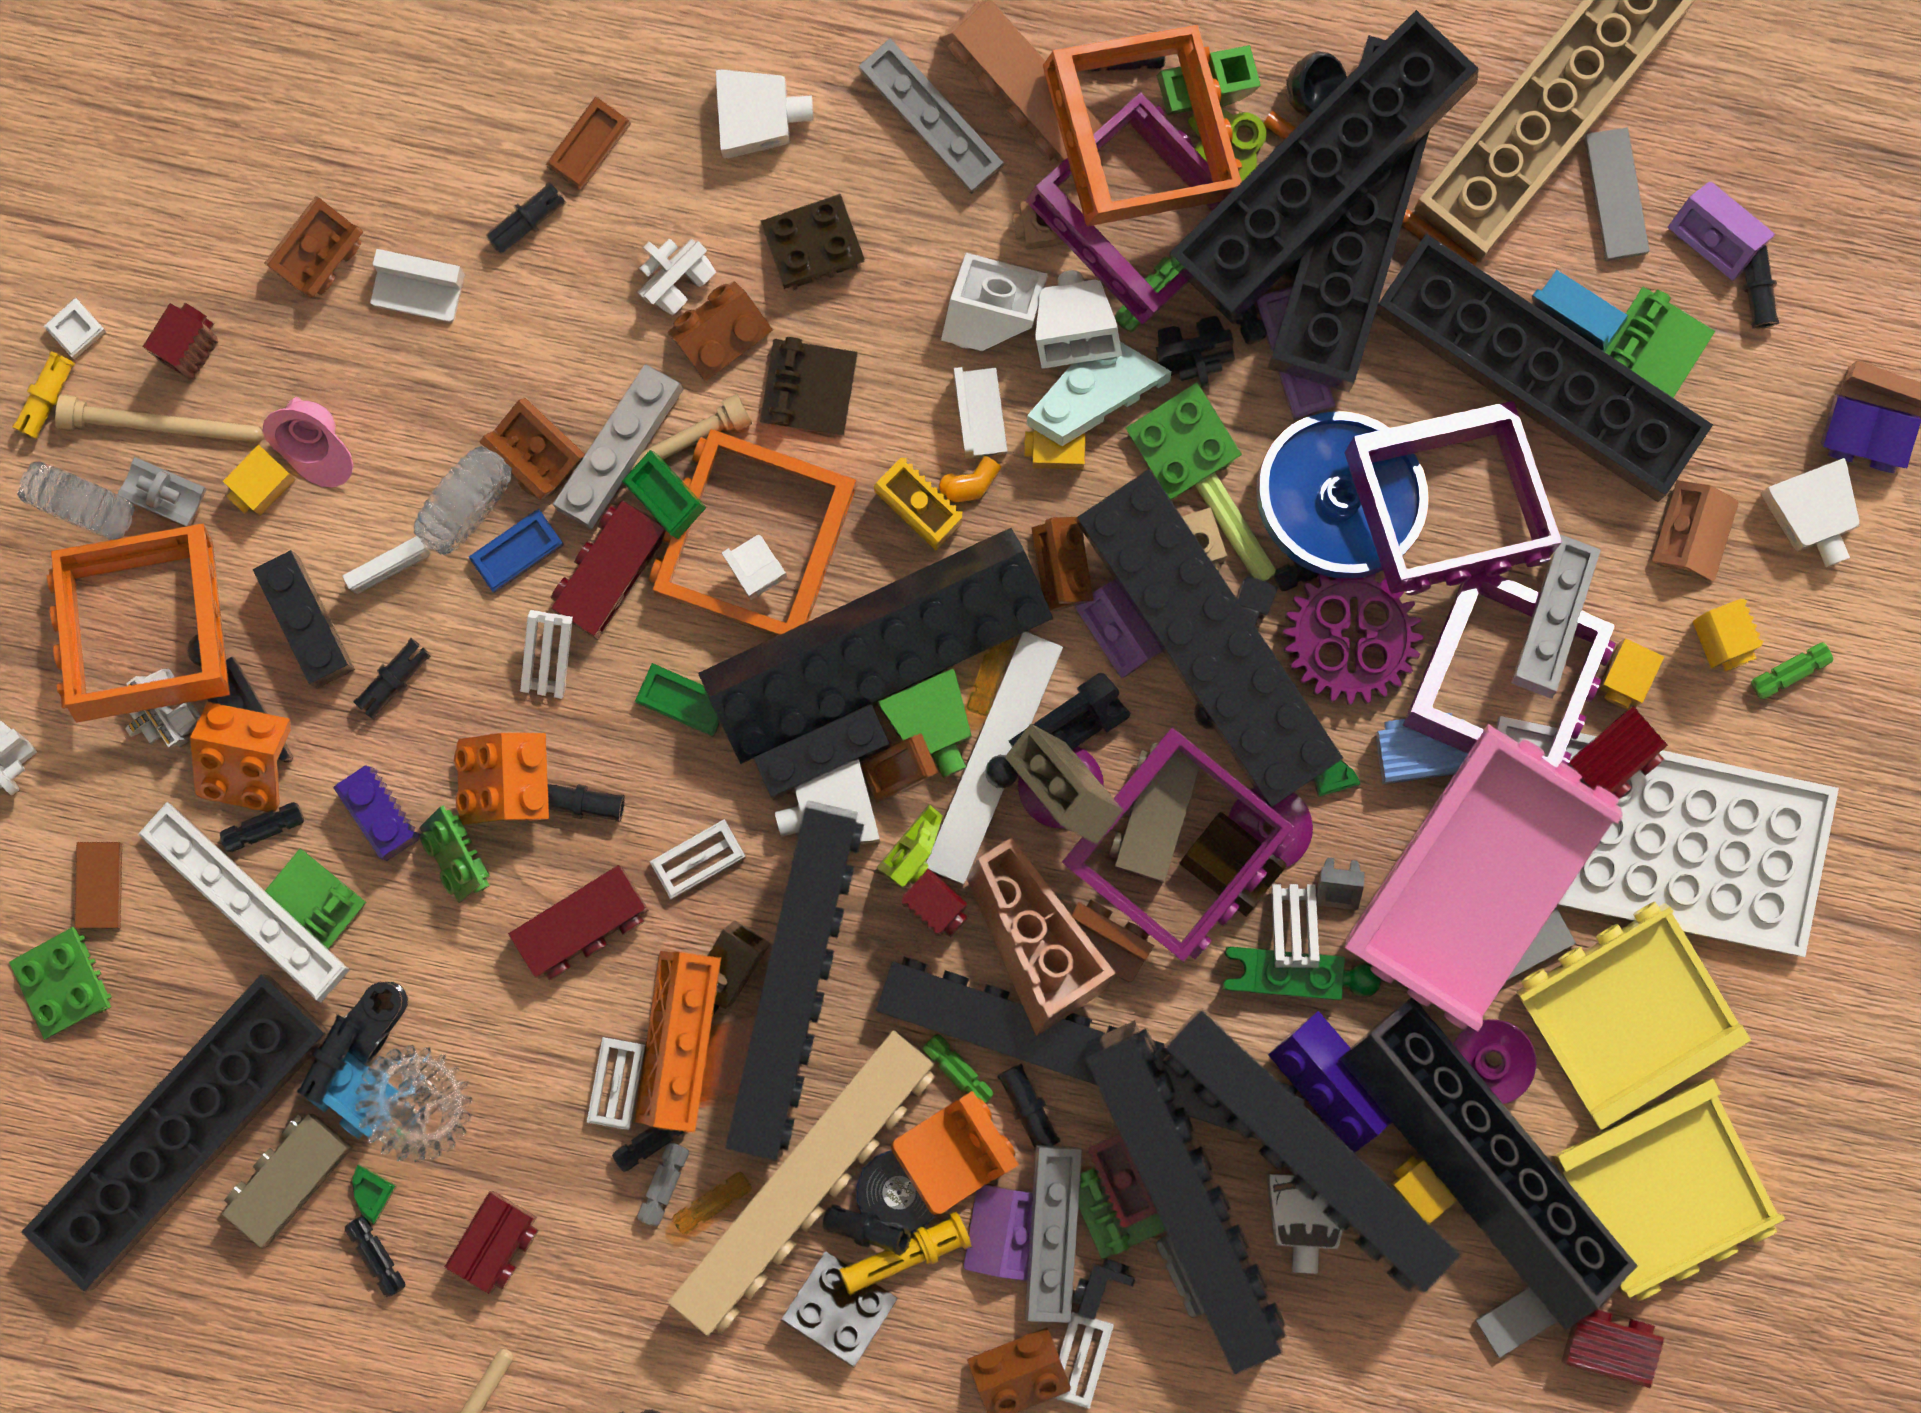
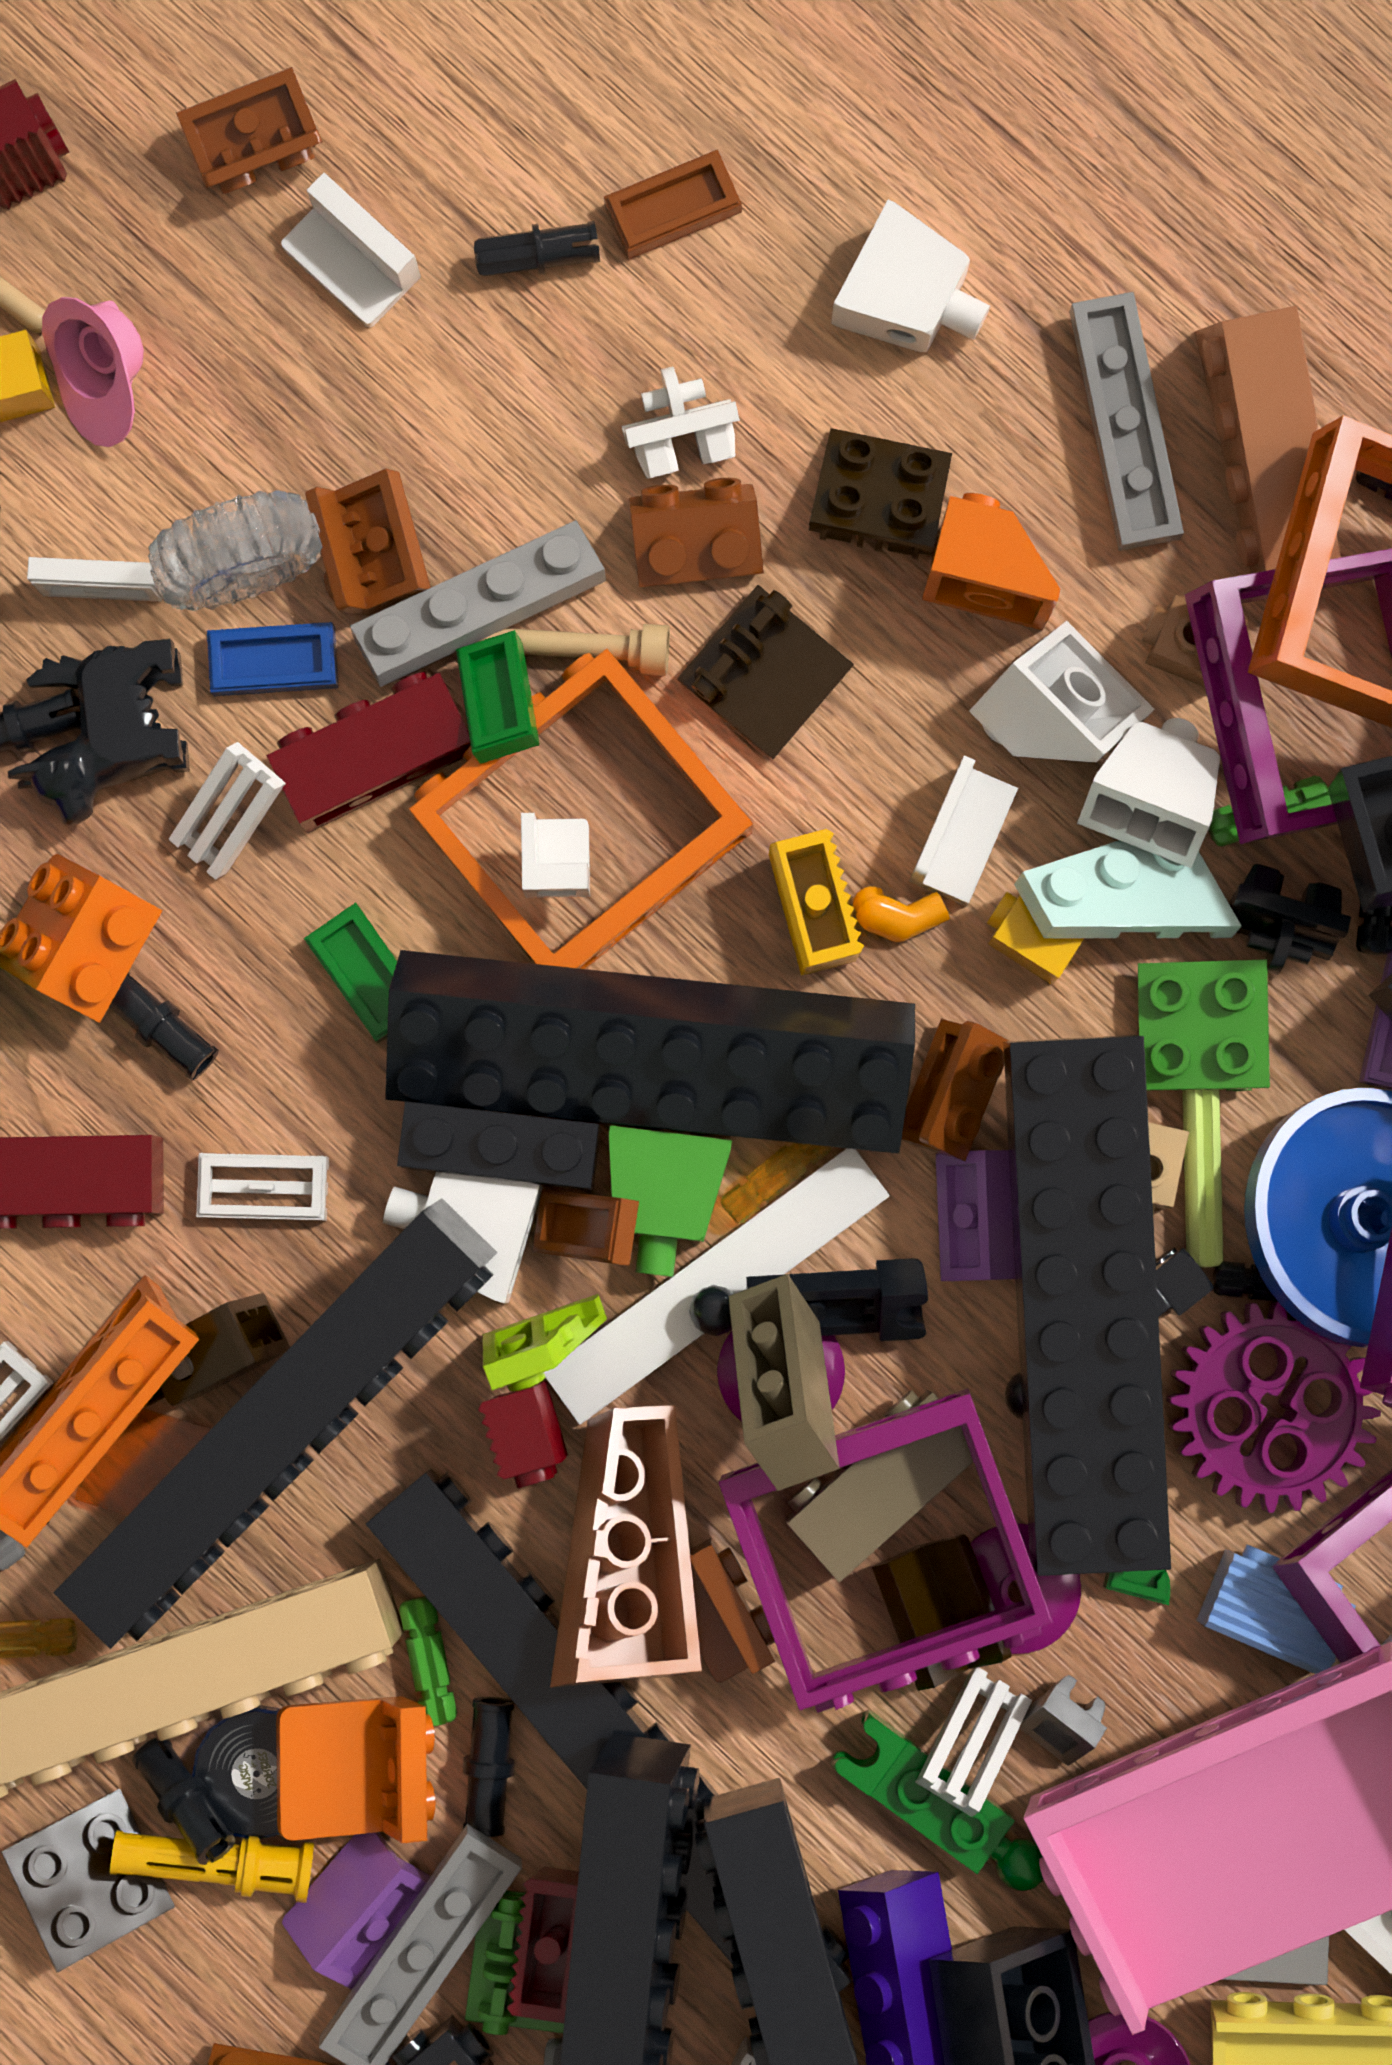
camera: 30 degrees right, 0 degrees up
none -> black animal [8,639,190,826]
none -> orange slope [922,493,1061,631]

